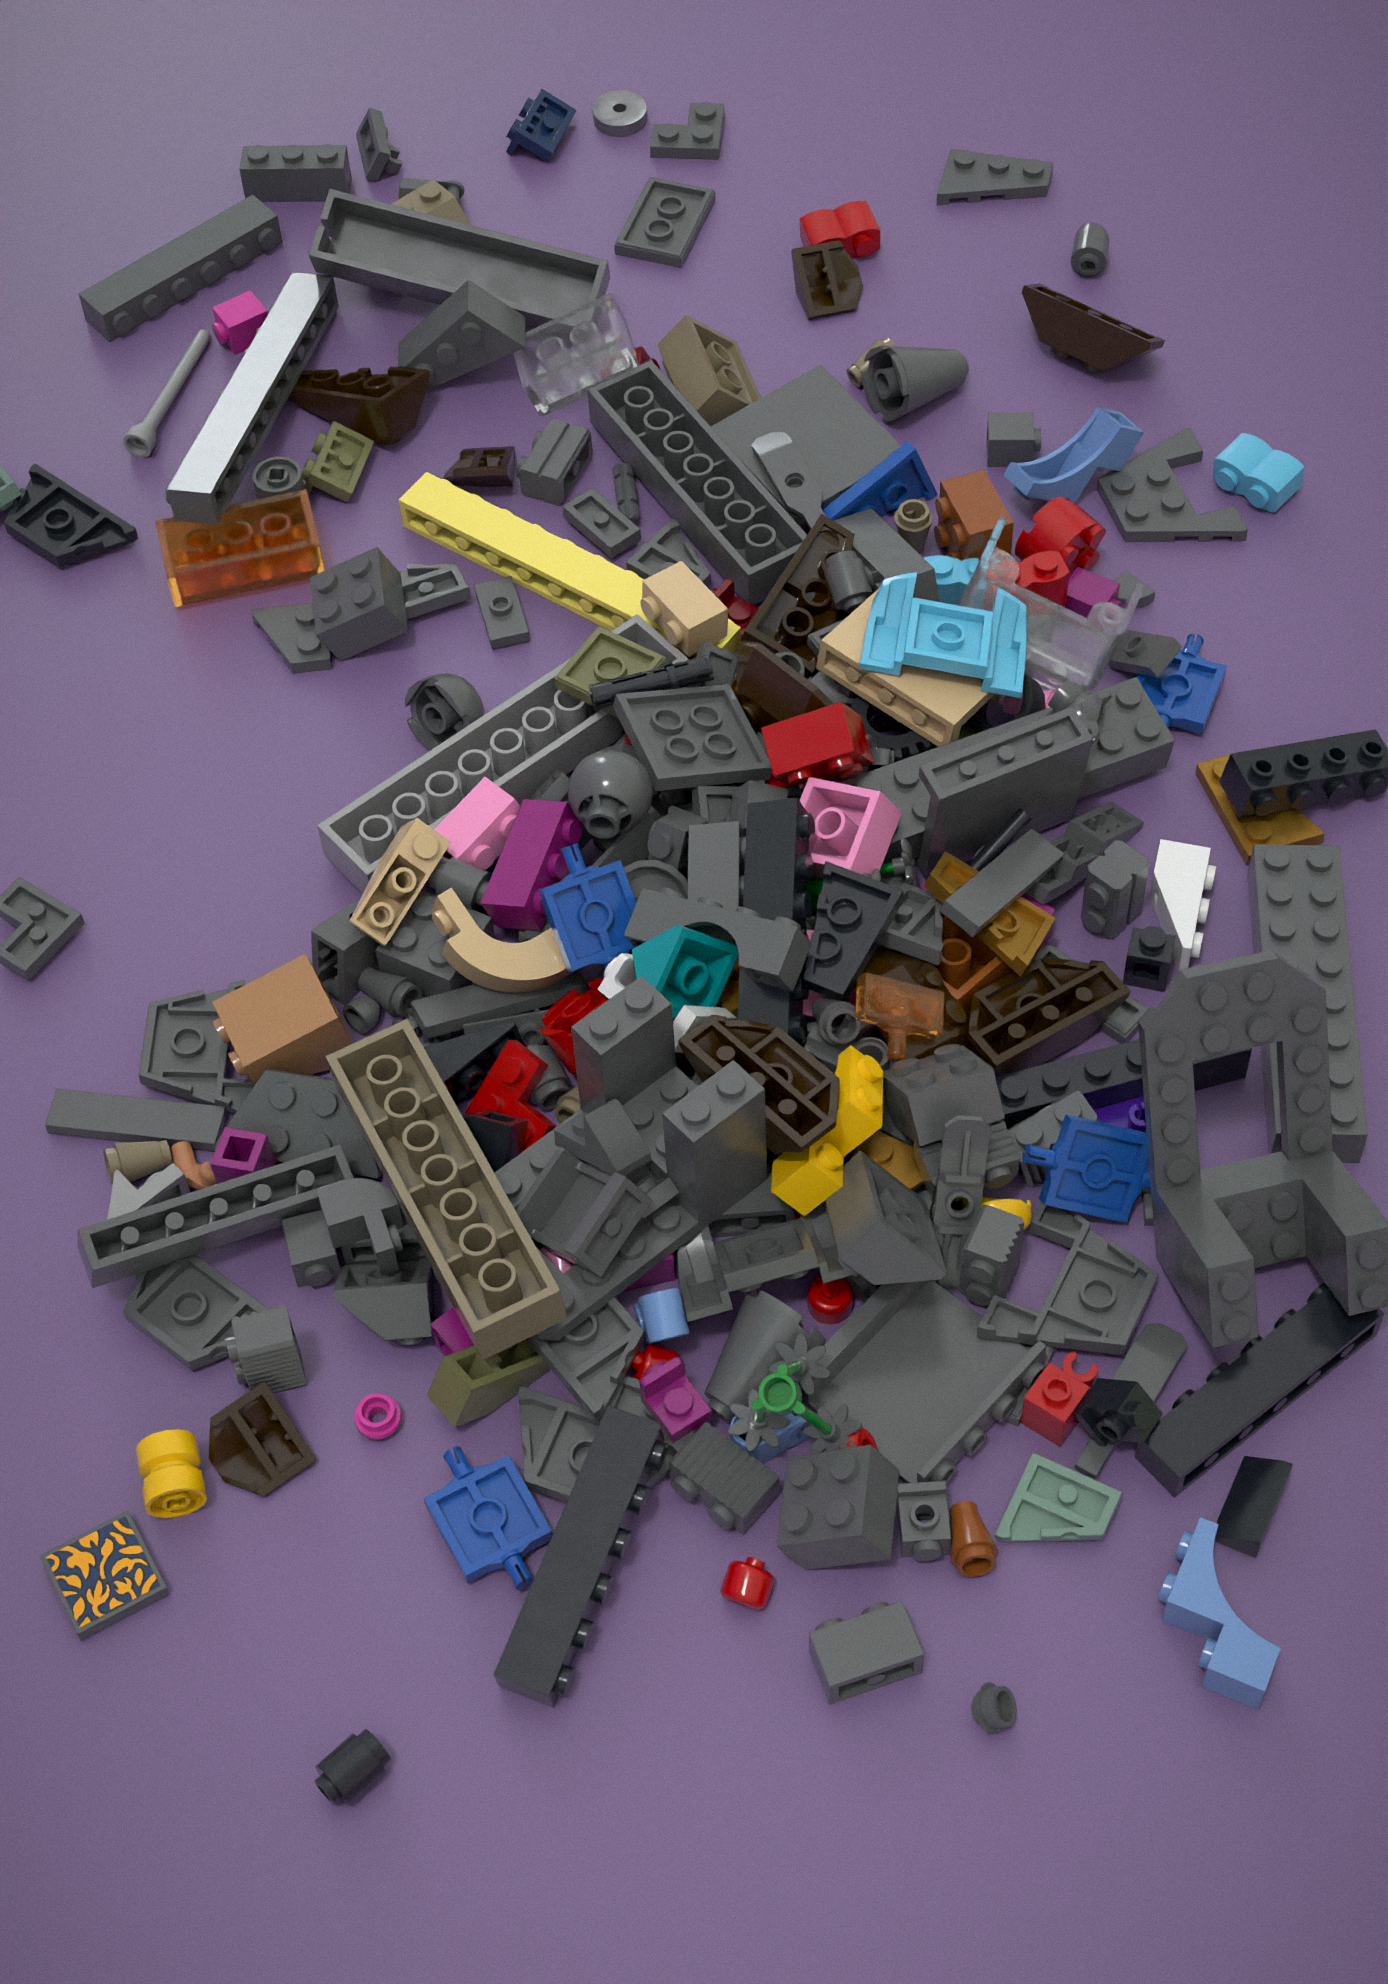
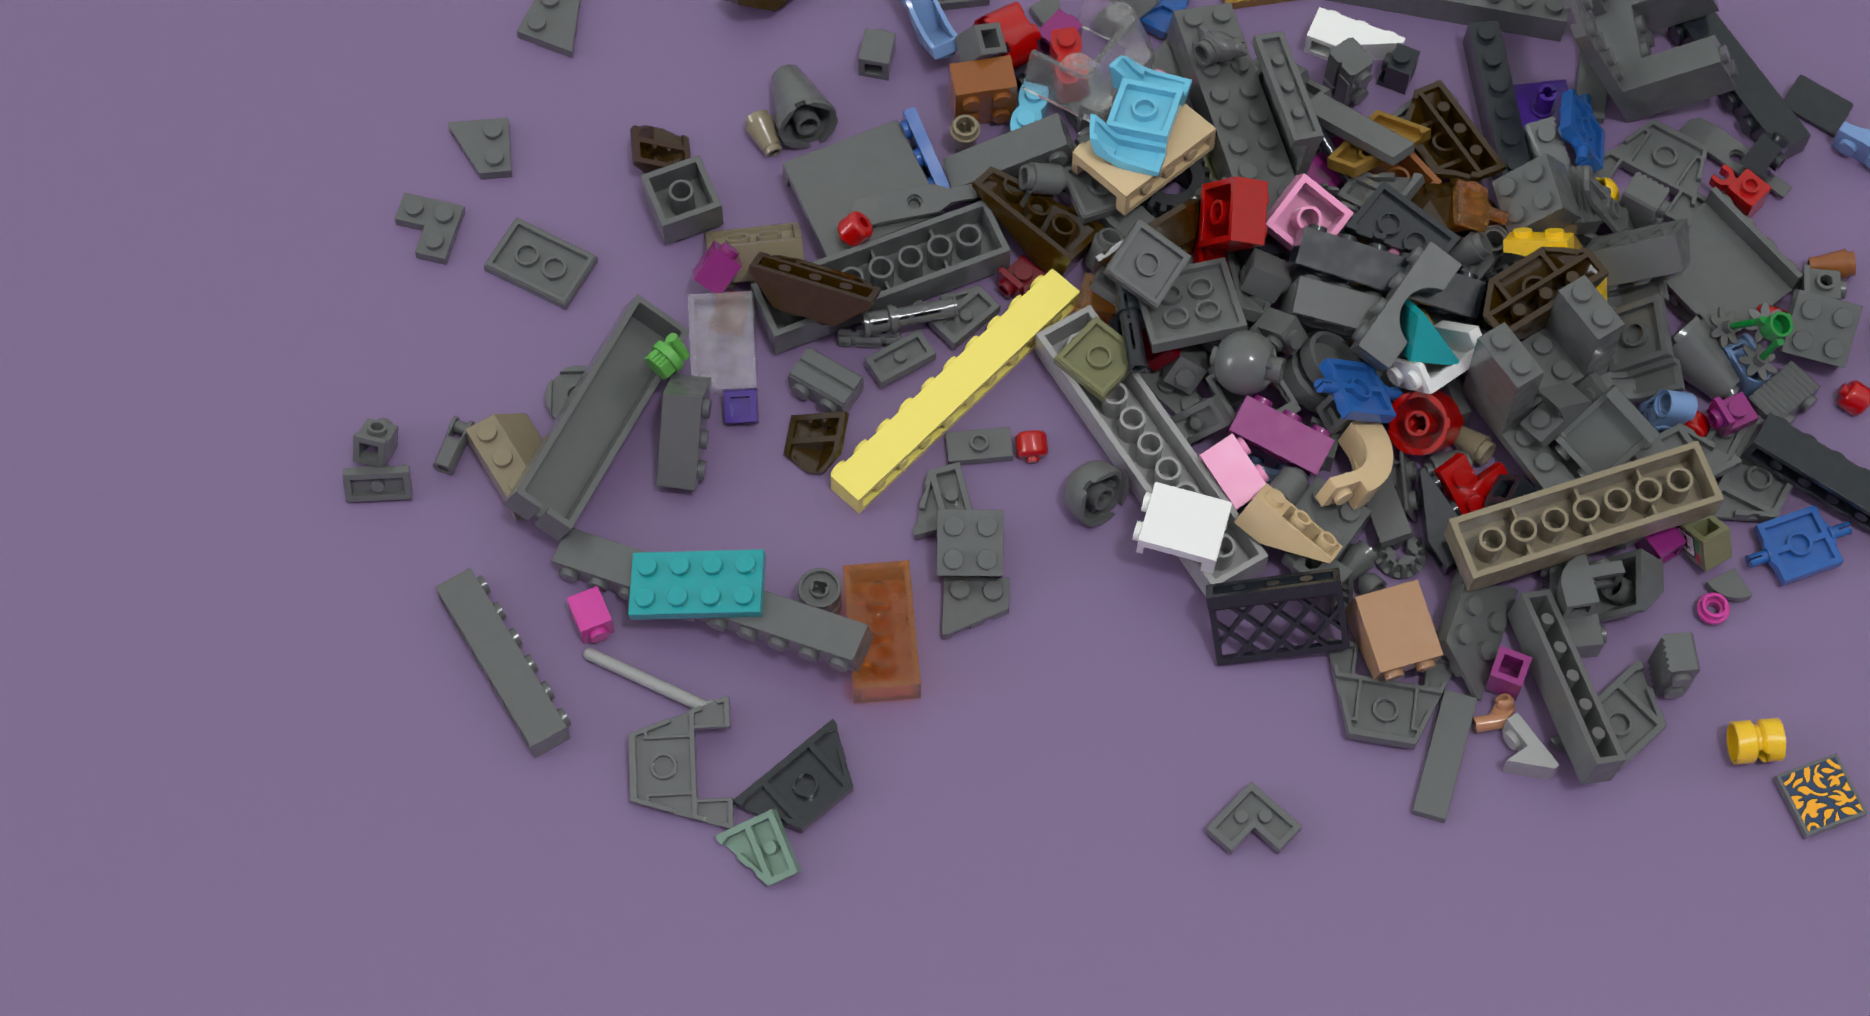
camera: 85 degrees left, 10 degrees up
dark tan cone [103,1140,172,1184] -> none
dark brown slope [208,1381,317,1497] -> none
dark grey brick [239,144,352,202] -> none
dark brown wedge [288,366,430,445] -> none
olive bracket [302,421,374,503] -> none
dark blue bracket [506,88,577,162] -> none
flat silver piece [593,90,647,137] -> none
tan brick [640,561,728,657] -> none
red brick [799,201,880,258] -> none
sand green wing [995,1453,1122,1543] -> none
none -> dark grey brick [353,418,398,467]
none -> dark grey wing [448,118,512,180]
none -> teal plate [628,549,766,620]
none -> dark grey wing [628,696,735,829]
none -> dark grey brick [641,155,724,245]
none -> bright green piece [644,333,690,380]
none -> magenta brick [693,240,742,297]
none -> dark purple plate [723,389,759,425]
none -> dark brown wedge [748,252,881,326]
none -> red piece [837,211,873,247]
none -> dark grey pin [860,296,959,338]
none -> dark grey brick [955,22,1007,62]
none -> red piece [1015,430,1048,464]
none -> dark grey tile [1102,219,1191,310]
none -> white panel [1132,482,1233,574]
none -> black fence [1206,567,1350,666]
none -> dark grey tile [1705,568,1752,602]

